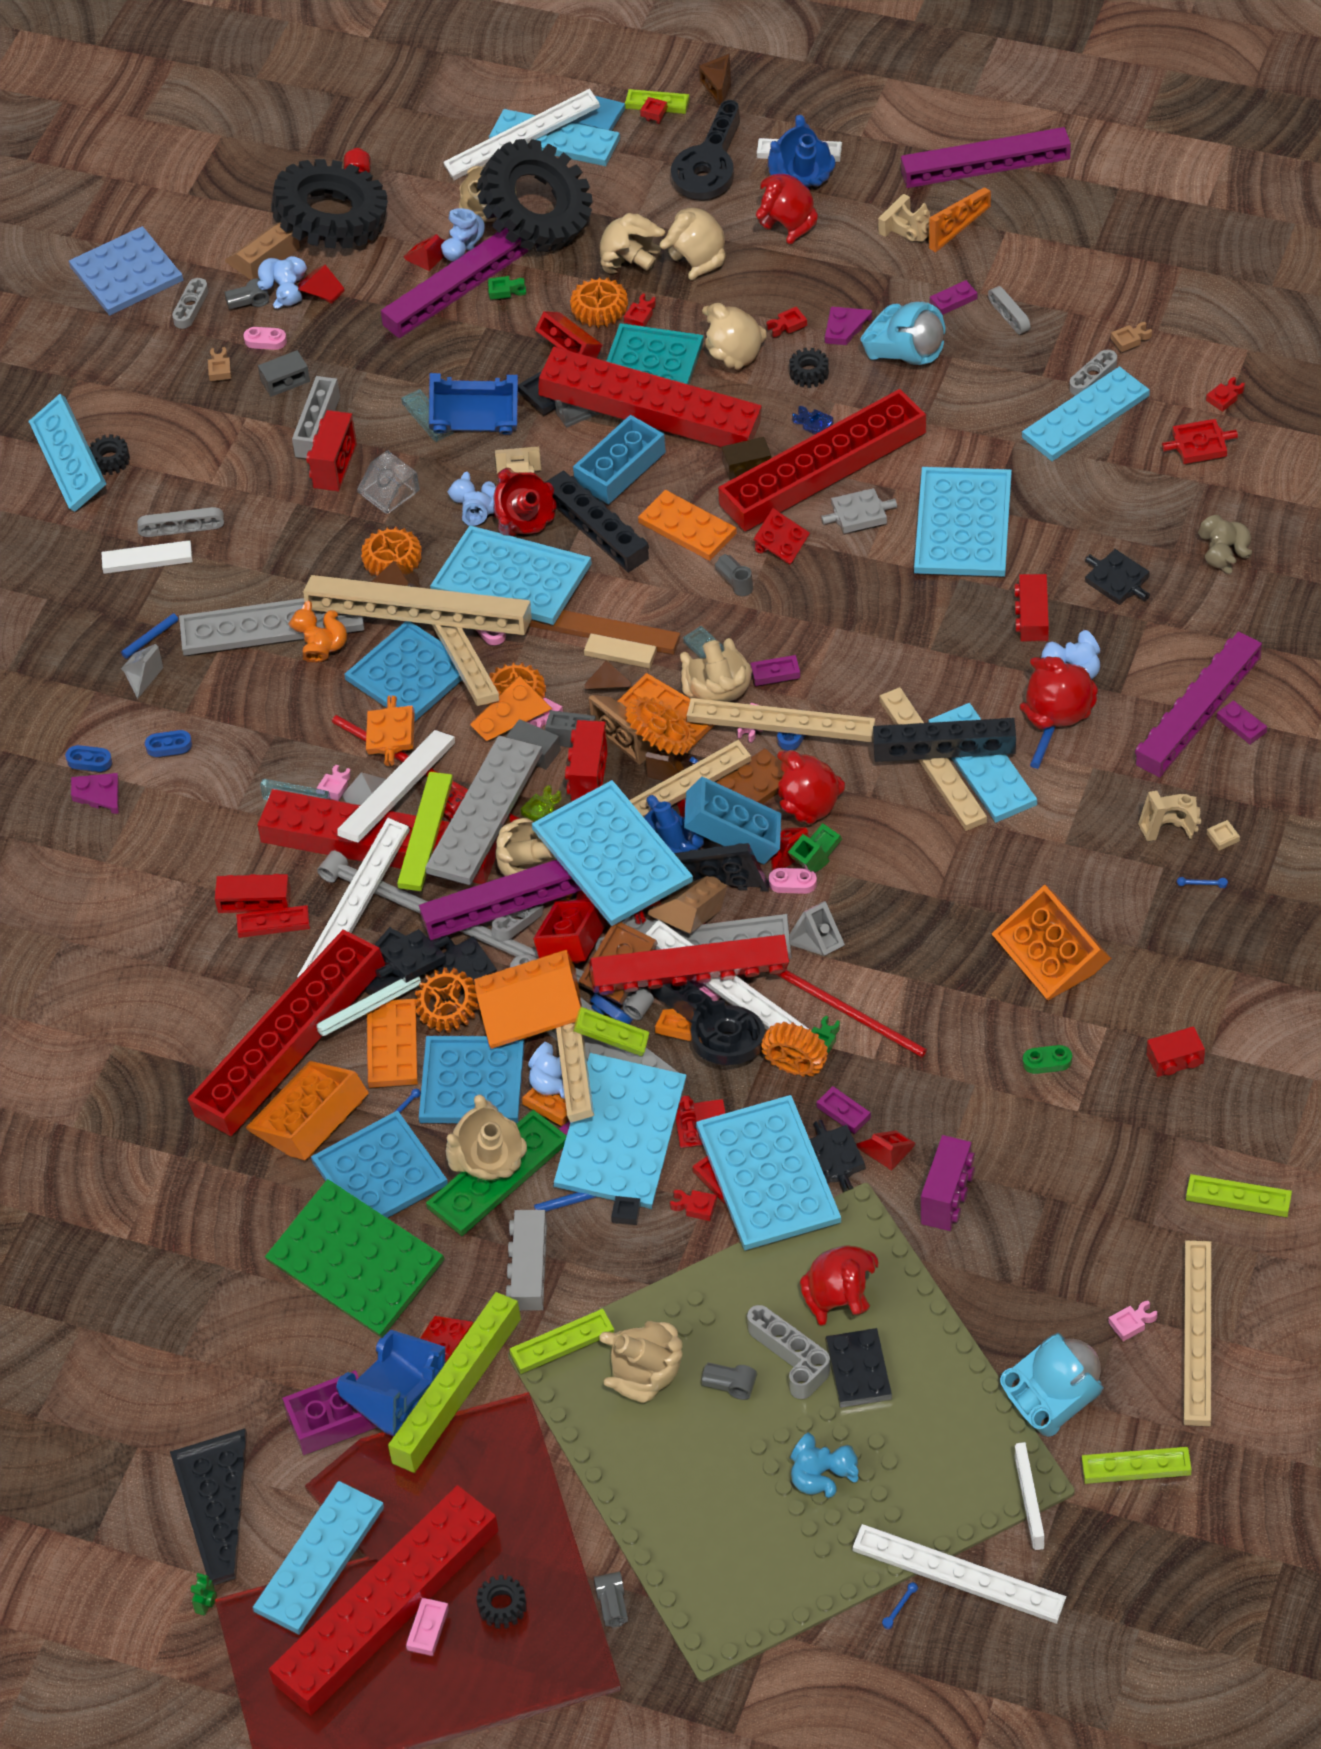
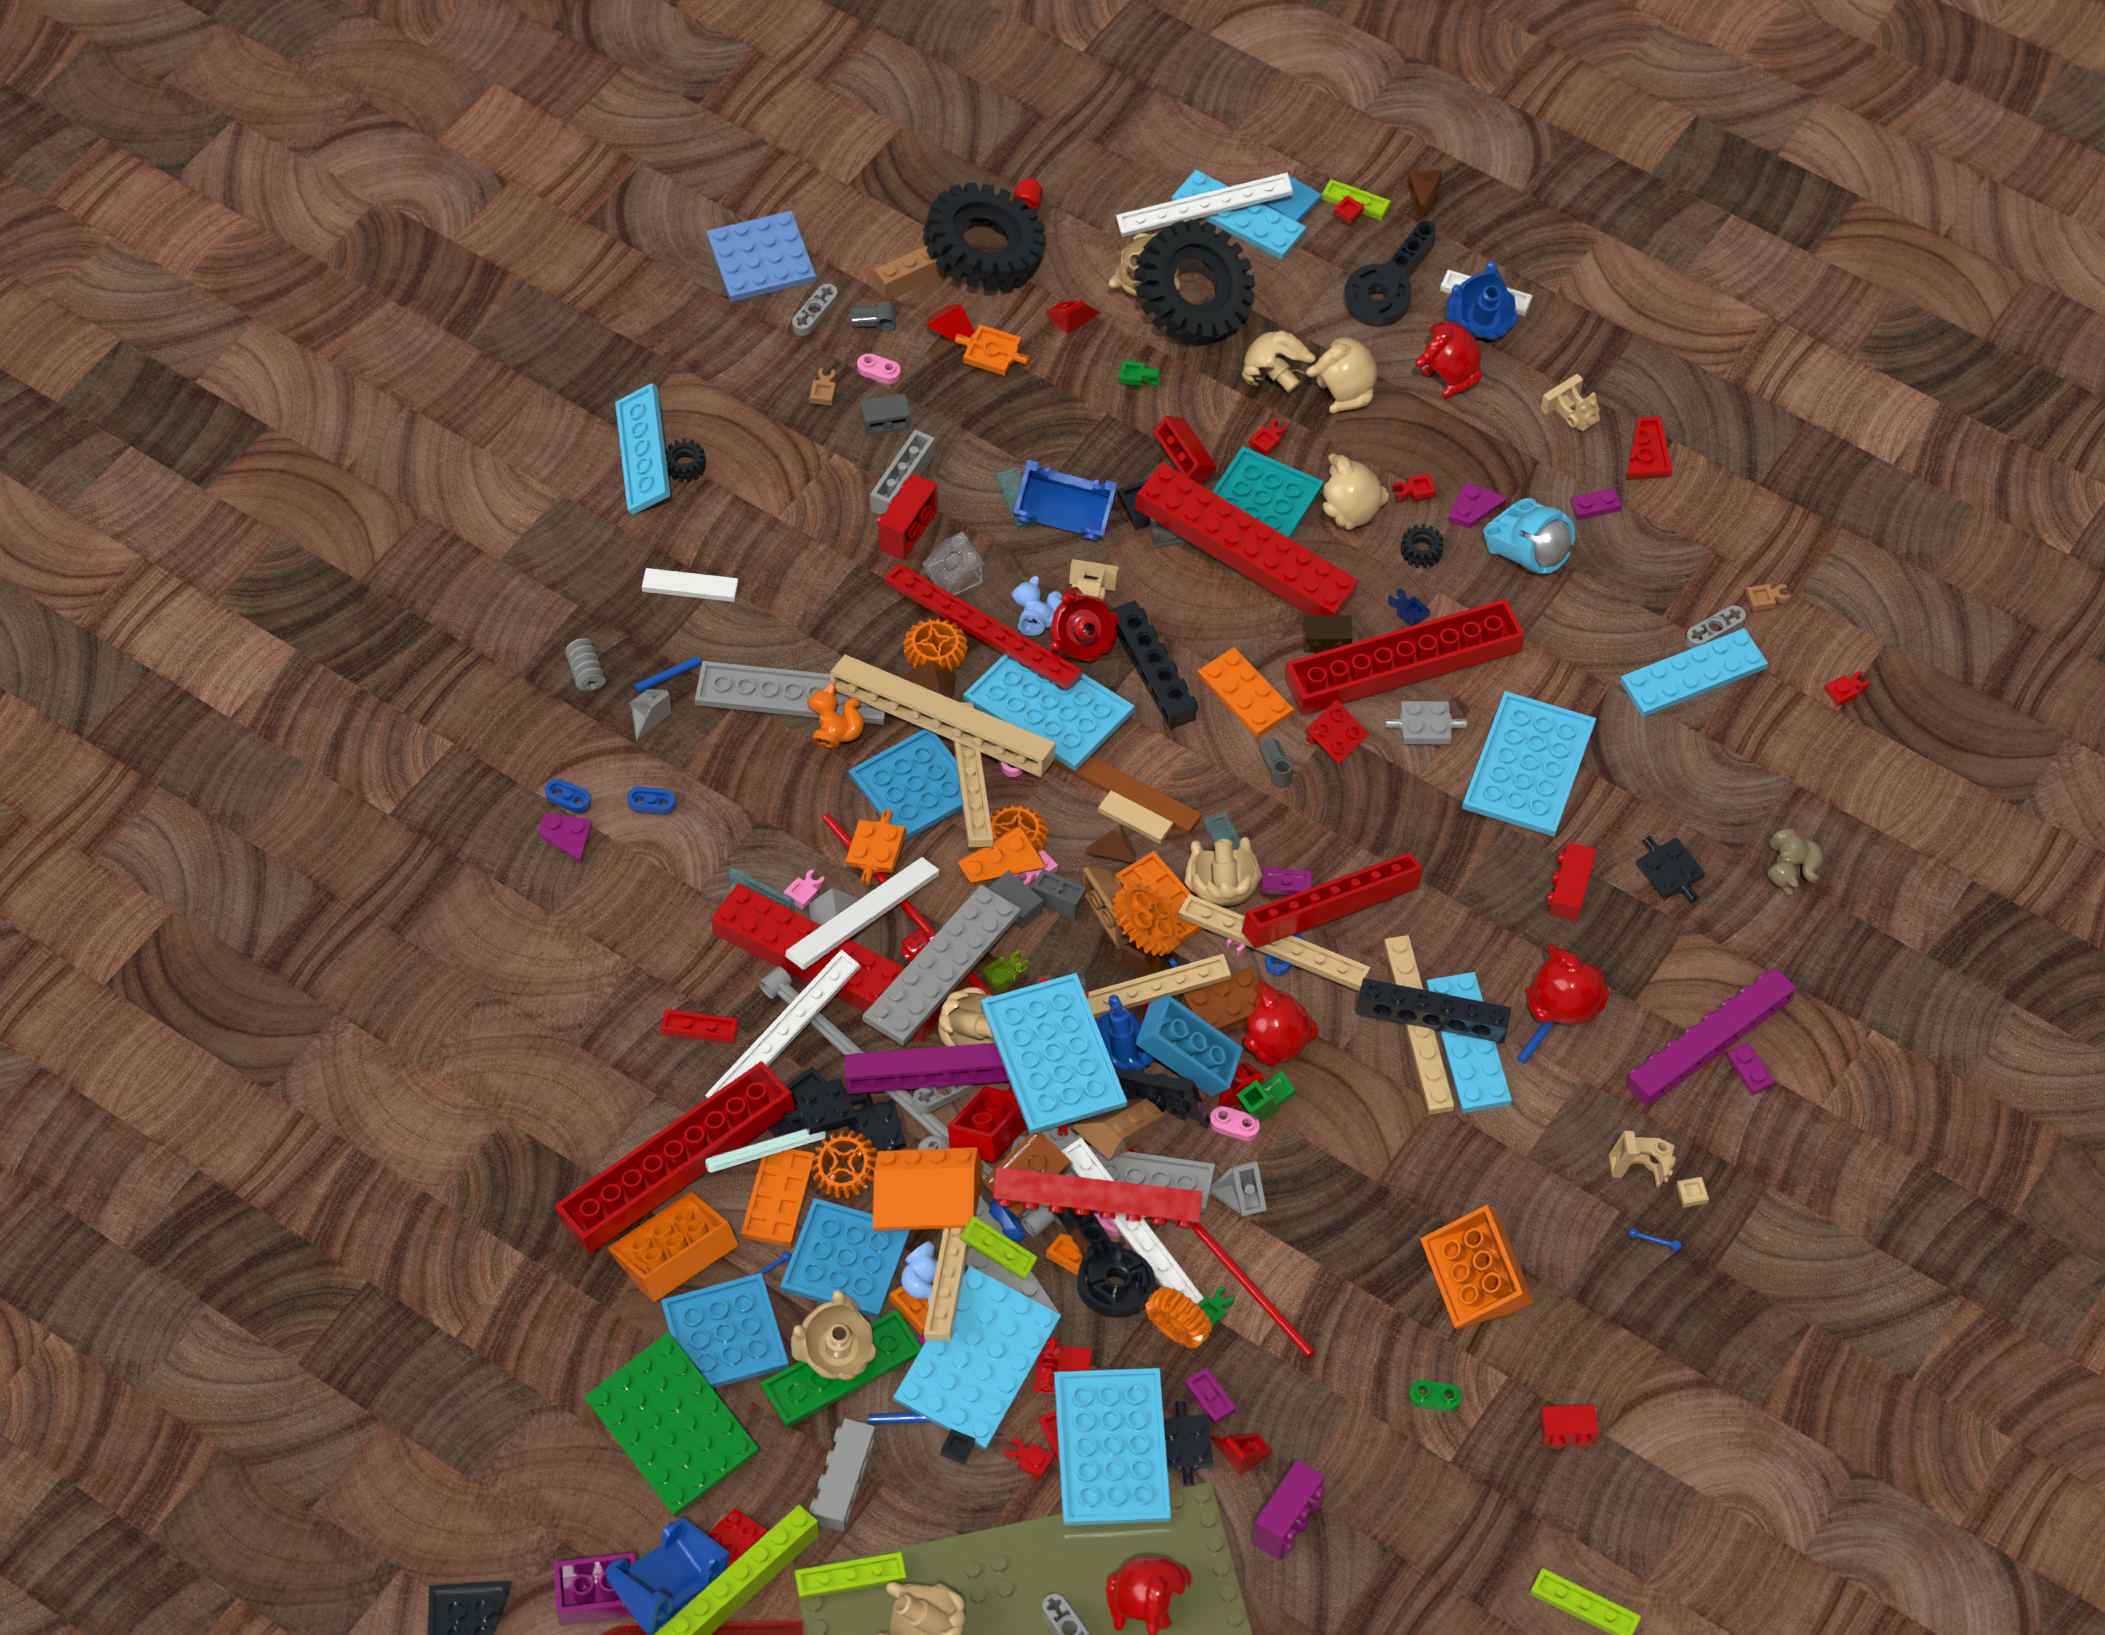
camera: 10 degrees right, 5 degrees up
light grey beam [137,507,224,537] -> none
red brick [215,874,291,913] -> none
light blue animal [257,256,307,309] -> none
magenta brick [381,228,528,338] -> none
lime tile [397,772,453,891] -> none
light blue animal [441,208,485,262] -> none
red brick [565,720,608,801] -> none
orange gear [570,277,628,329] -> none
dark azure brick [573,415,666,505] -> none
magenta brick [901,127,1071,188] -> none
orange wing [929,187,991,252] -> none
light grey beam [988,286,1031,334] -> none
light blue animal [1041,630,1100,680] -> none
red plate [1162,419,1238,464] -> none
none -> light grey piece [565,638,606,692]
none -> red plate [884,564,1082,691]
none -> orange plate [955,324,1030,376]
none -> red brick [1242,852,1423,948]
none -> red wing [1626,416,1673,479]

